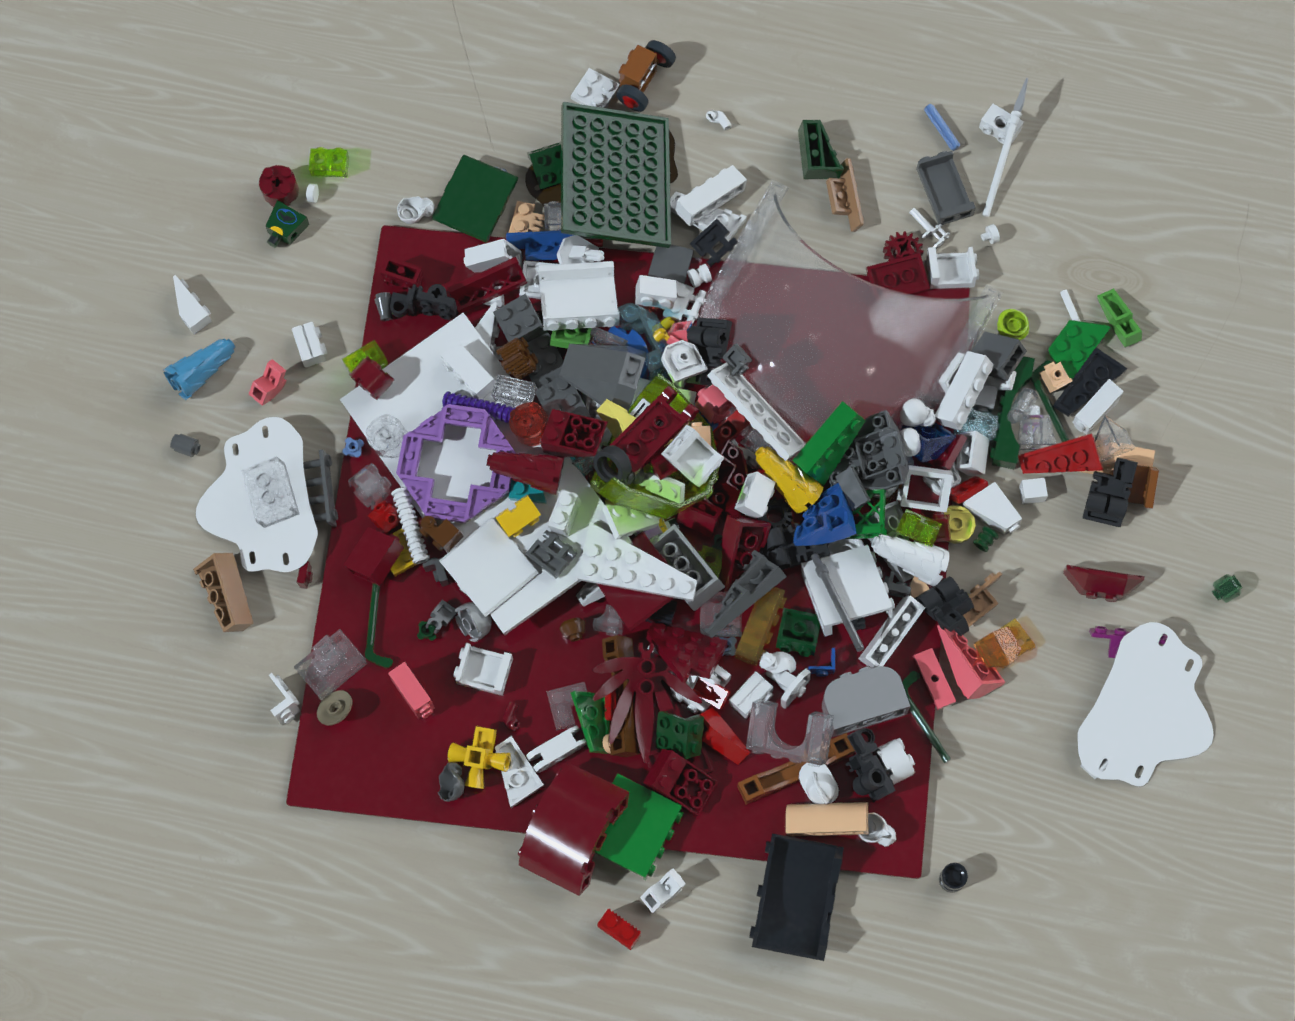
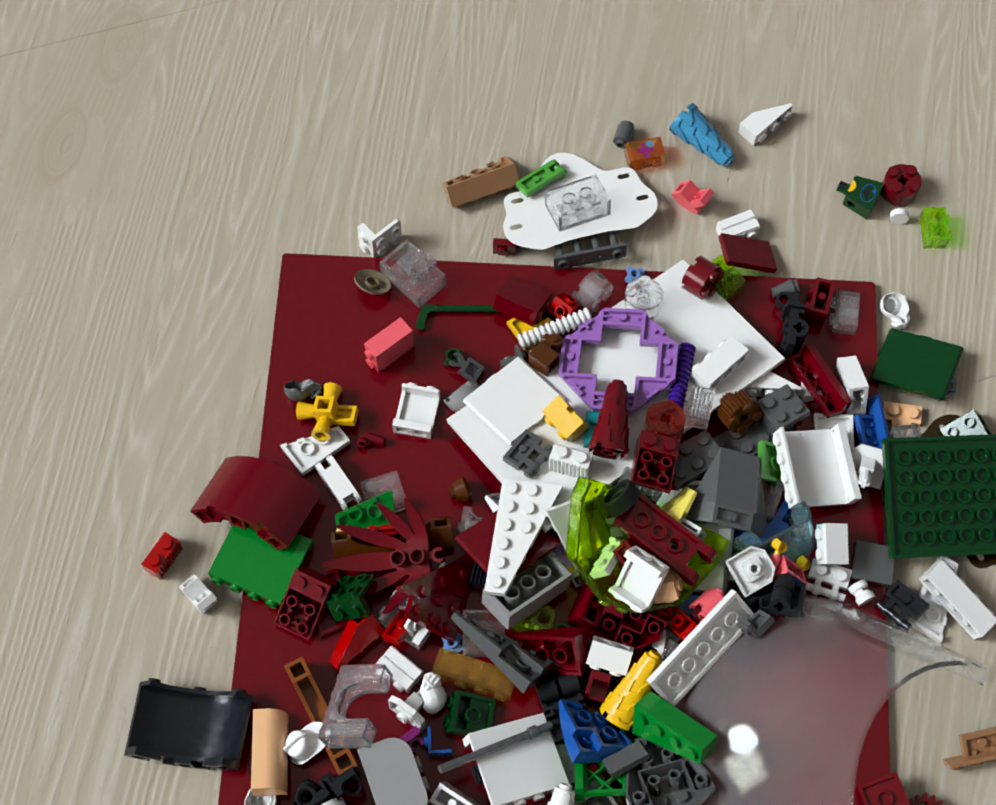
camera: 85 degrees right, 5 degrees down
none -> magenta tile [399,726,424,752]
none -> bright green plate [516,159,567,198]
none -> dark red panel [584,669,612,703]
none -> clear orange brick [624,137,666,170]
none -> dark red tile [718,233,778,273]
none -> clear brick [829,290,860,335]

